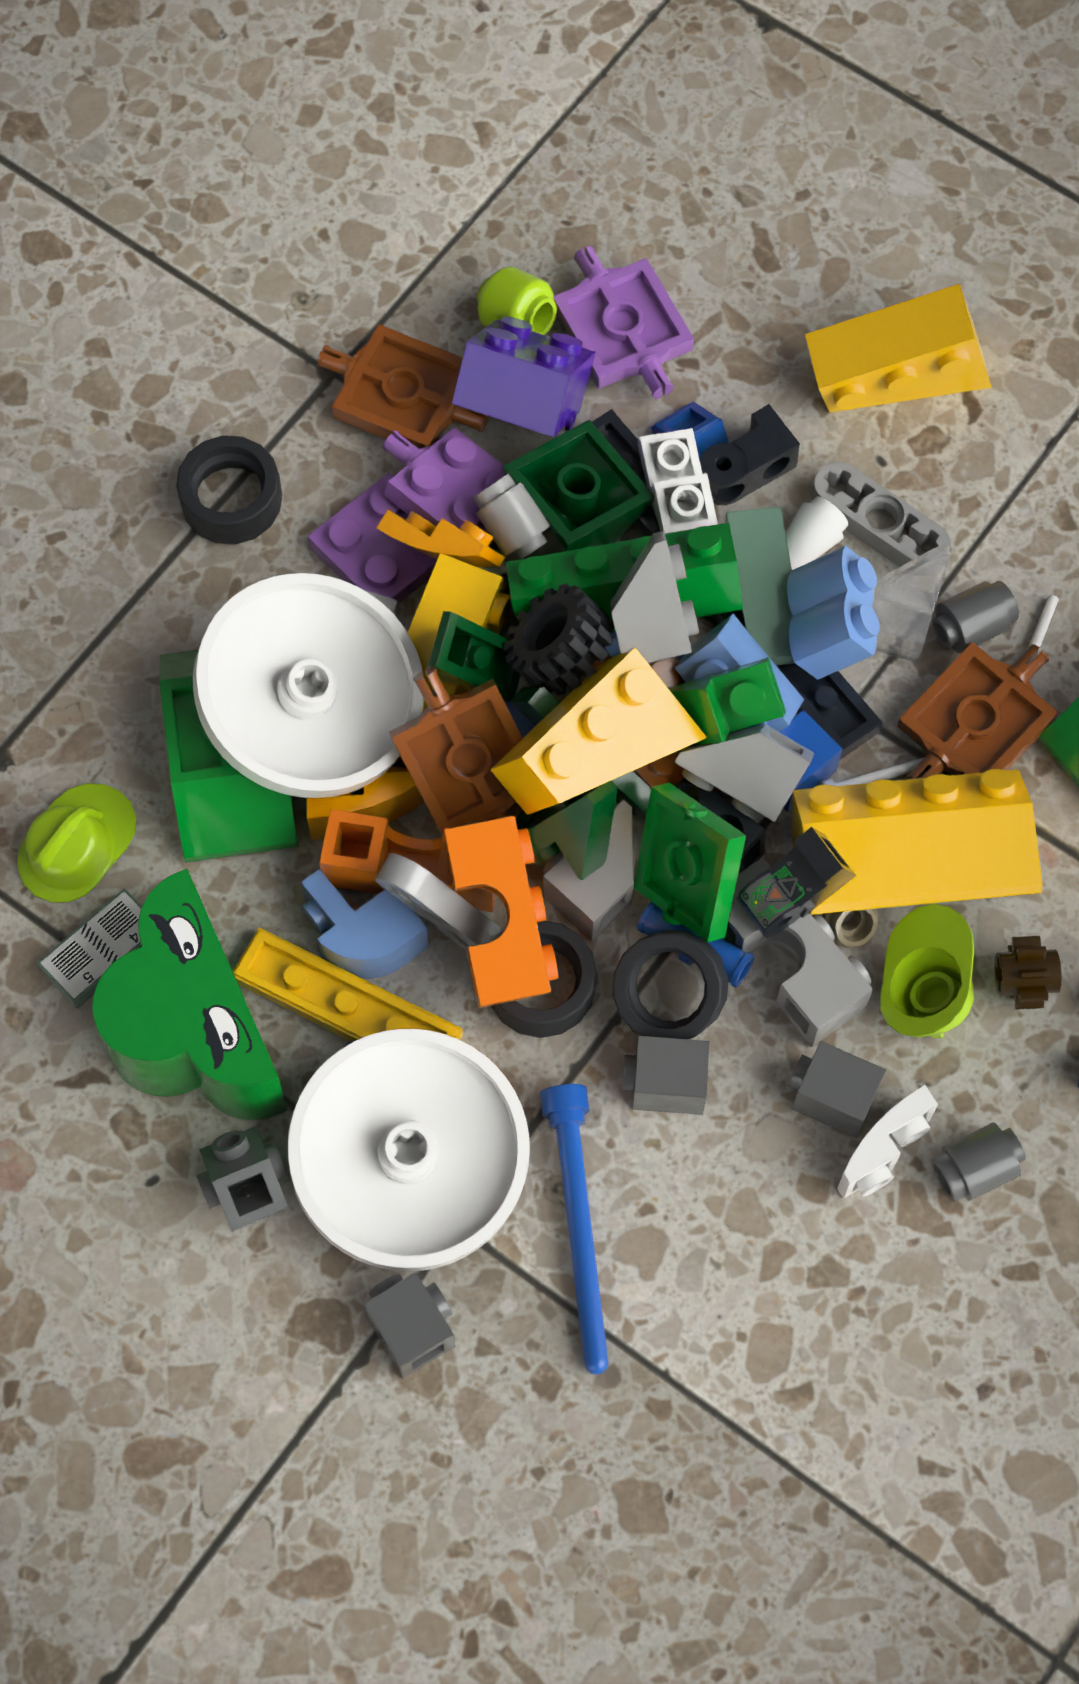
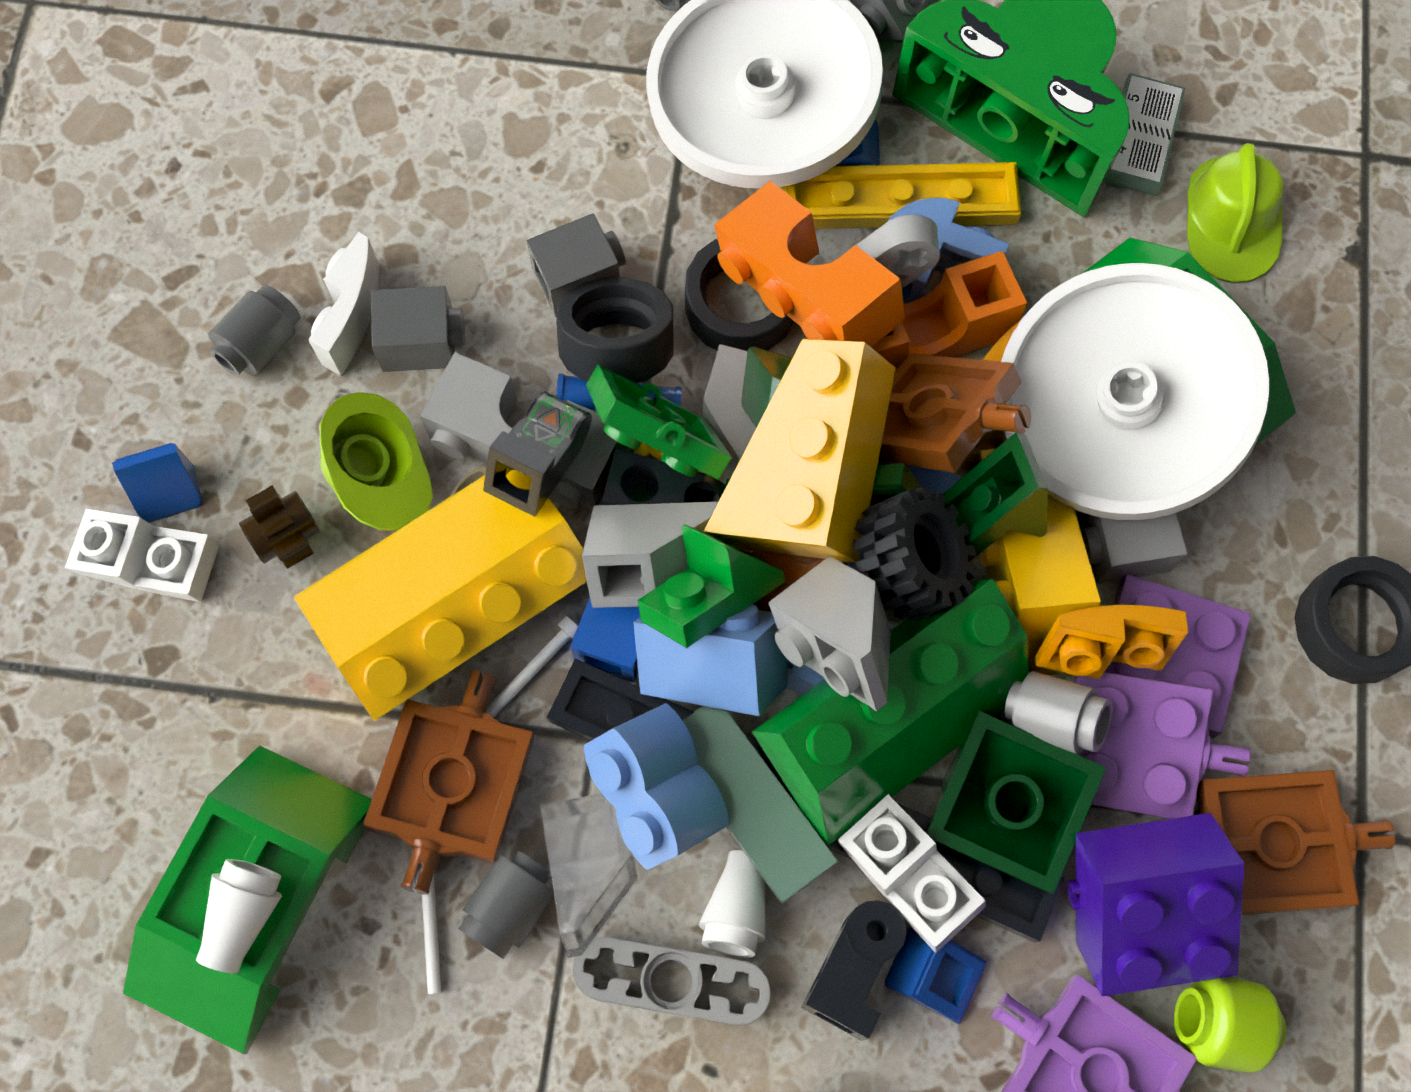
camera: 150 degrees right, 5 degrees up
blue piece [540,1084,608,1375] -> none

